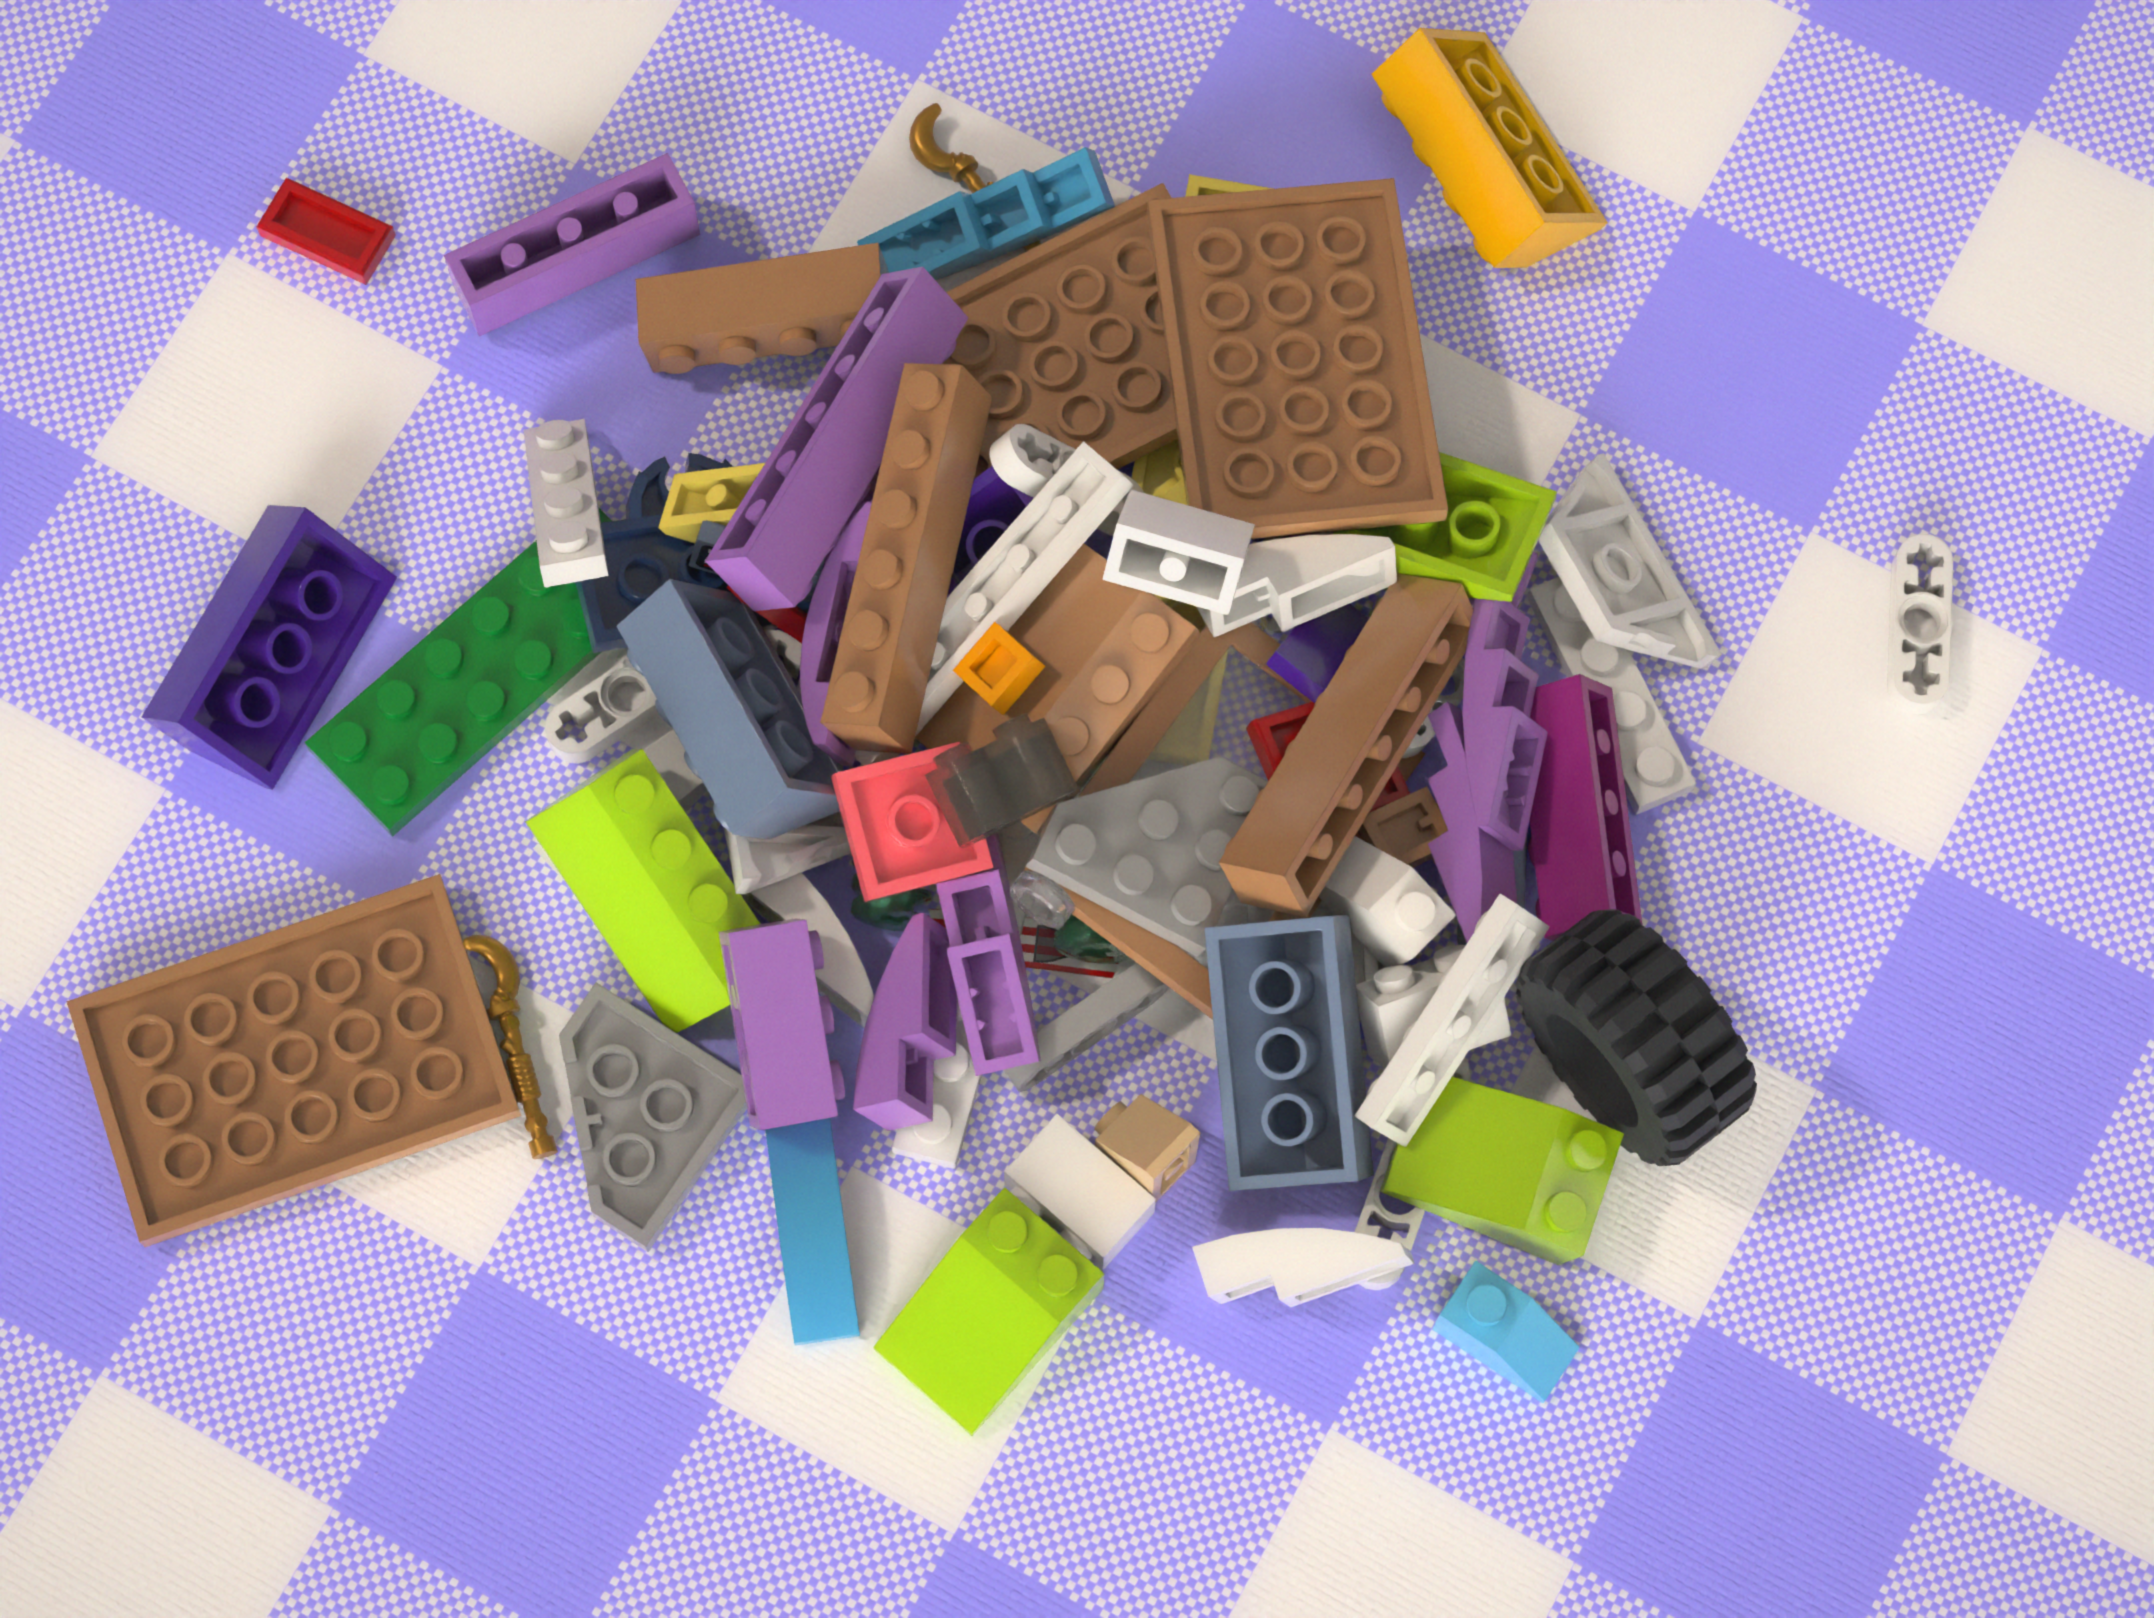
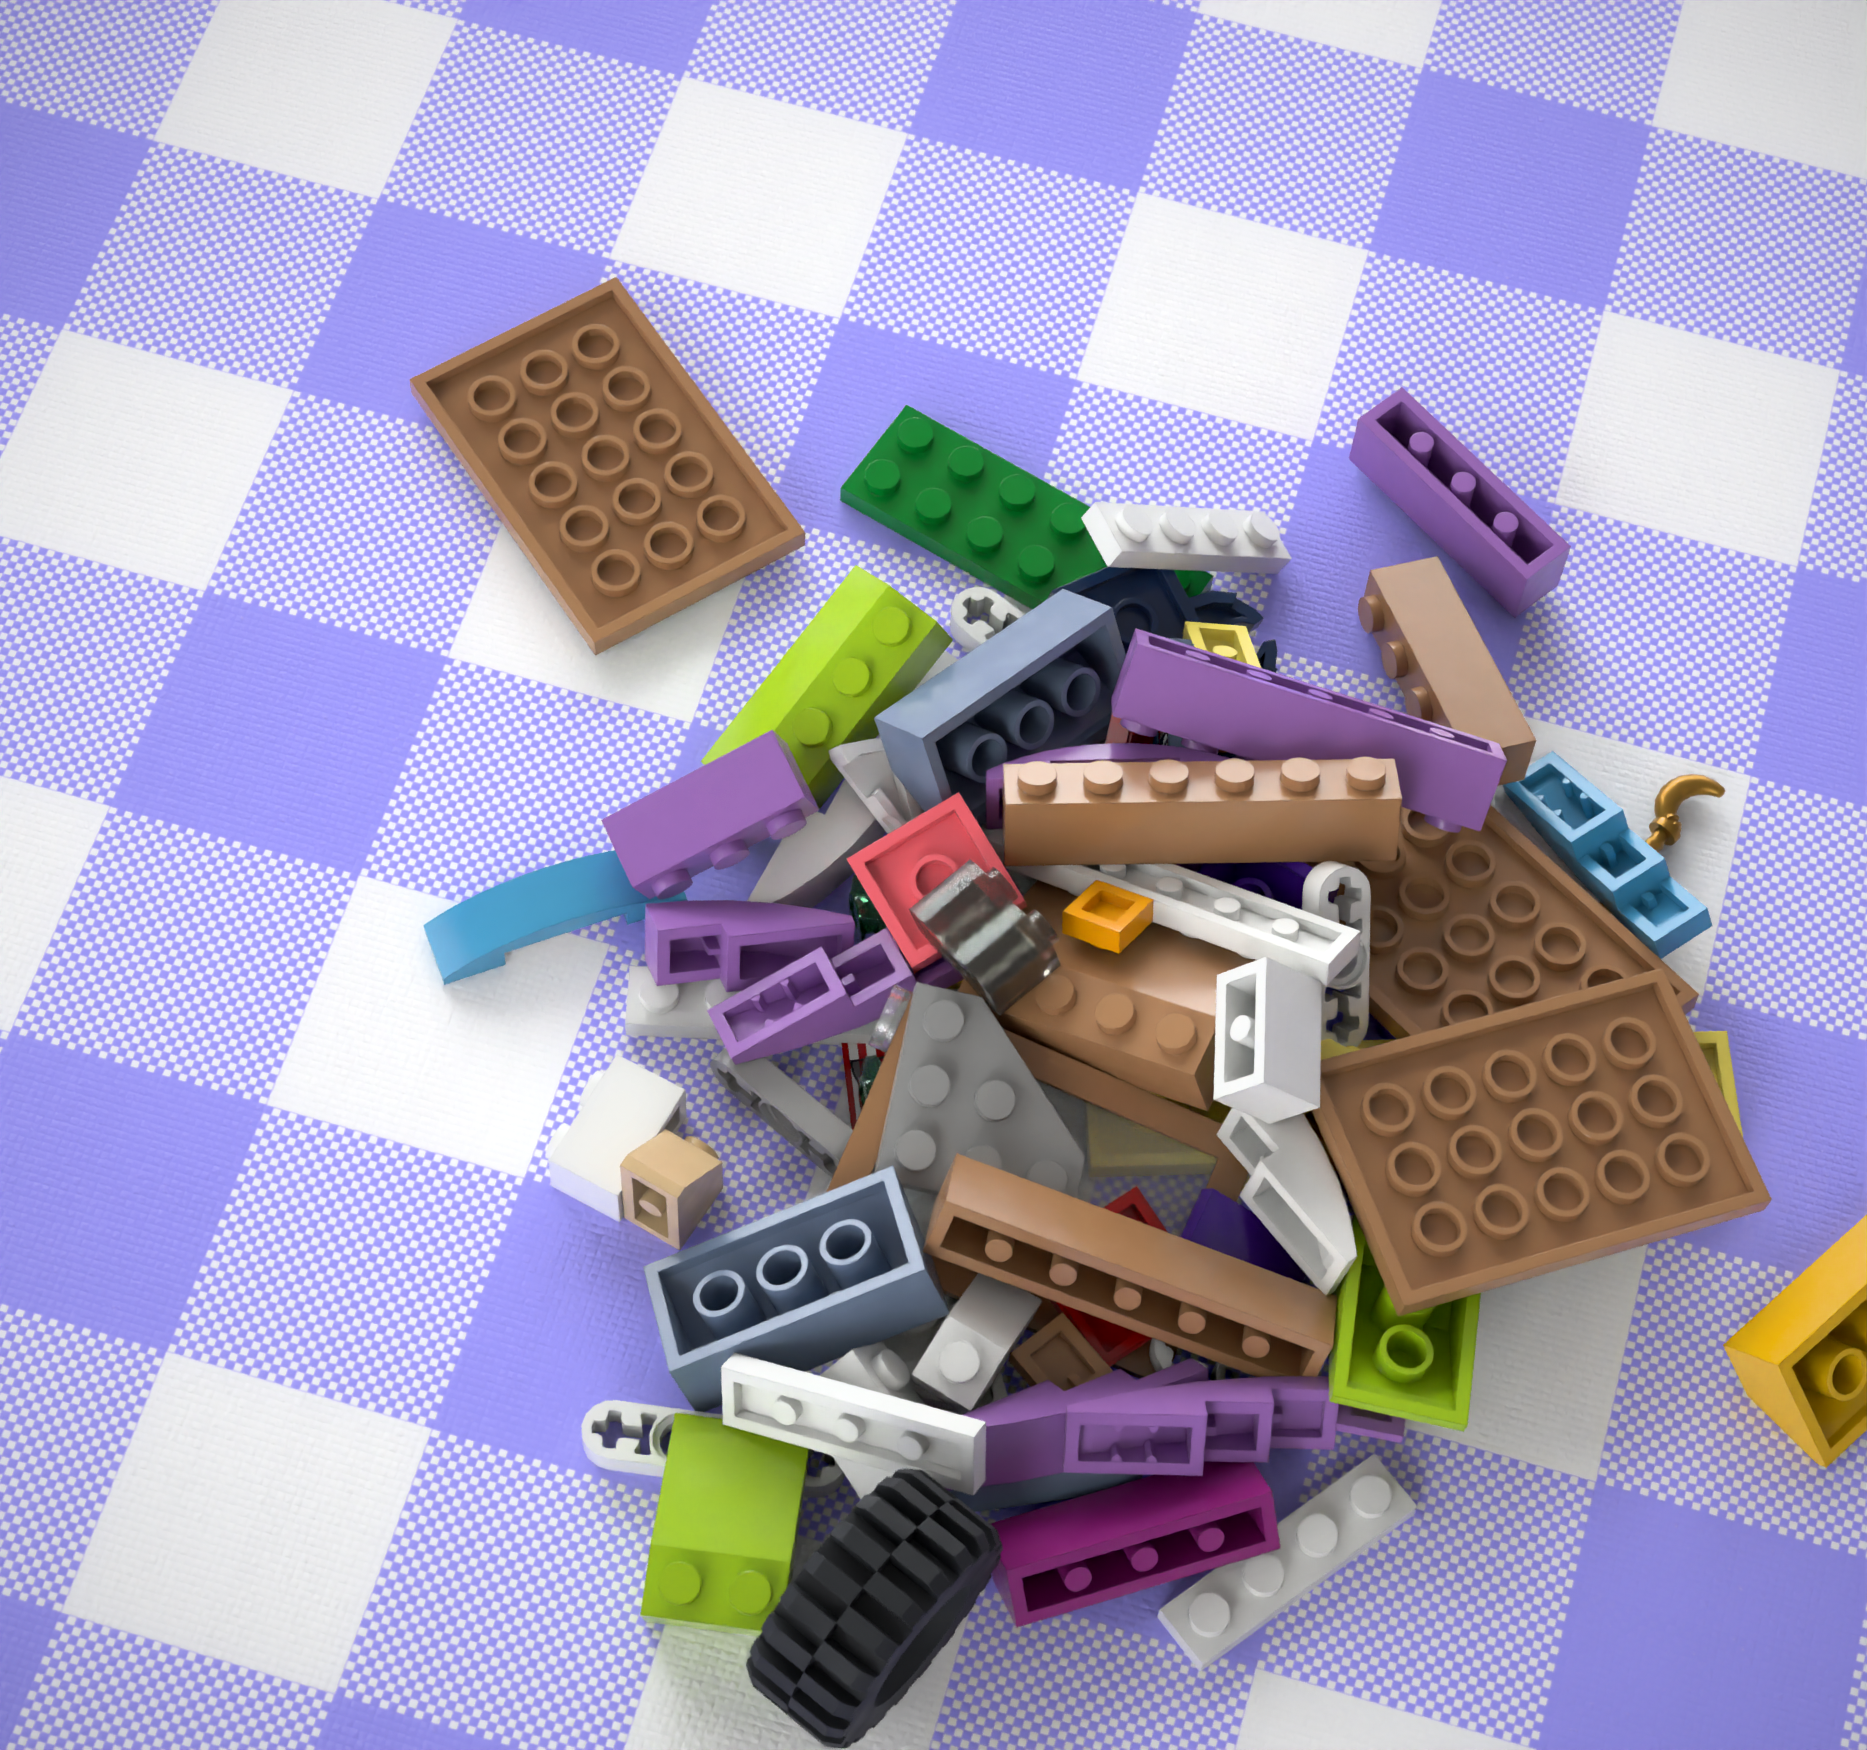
camera: 75 degrees right, 10 degrees down
dark purple slope [141,505,397,790] -> none
red tile [256,177,396,285] -> none
pearl gold piece [463,935,558,1159] -> none
light grey plate [559,982,747,1252] -> none
lime slope [873,1187,1105,1436] -> none
white slope [1192,1228,1415,1307] -> none
medium azure slope [1432,1260,1580,1403] -> none
white wing [1538,453,1722,669] -> none

